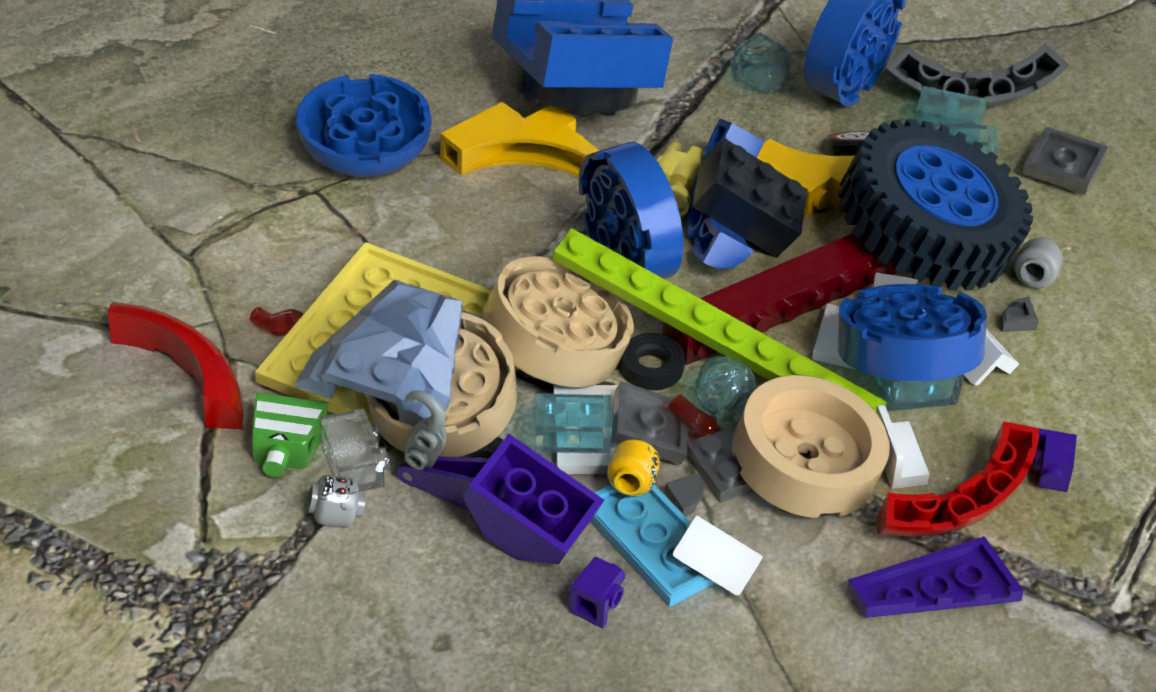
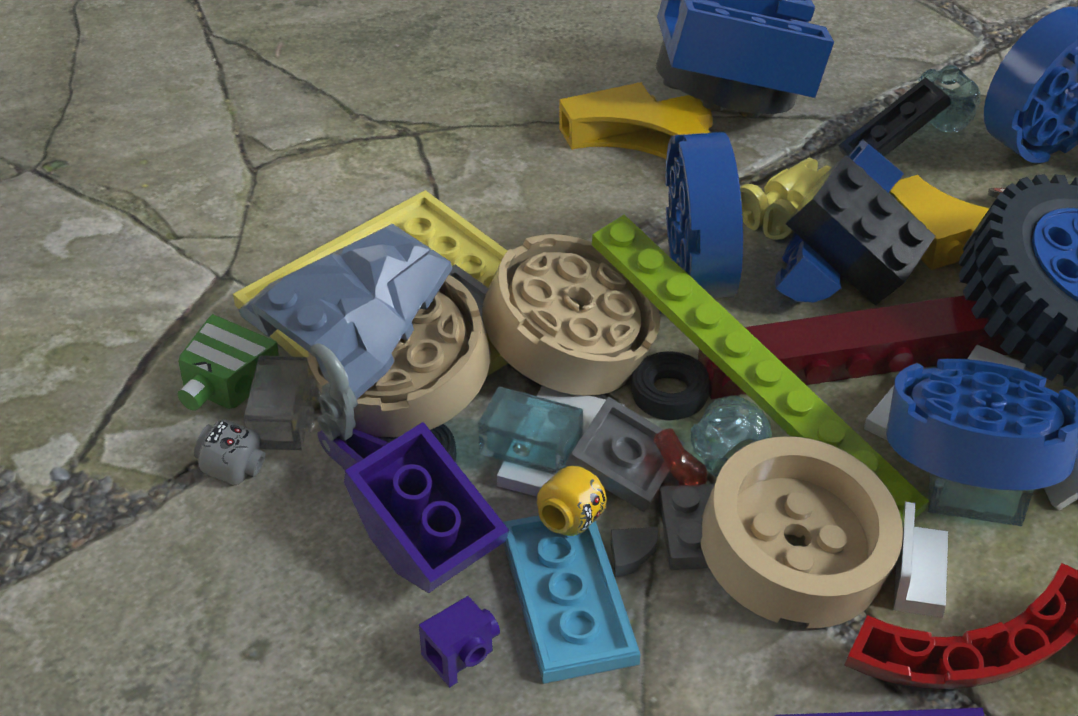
camera: 25 degrees right, 0 degrees up
red brick [108,302,244,430] -> none
clear red arm [250,306,304,337] -> none
blue brick [297,74,432,177] -> none
white panel [673,515,763,595] -> none
none -> black tile [838,77,952,157]

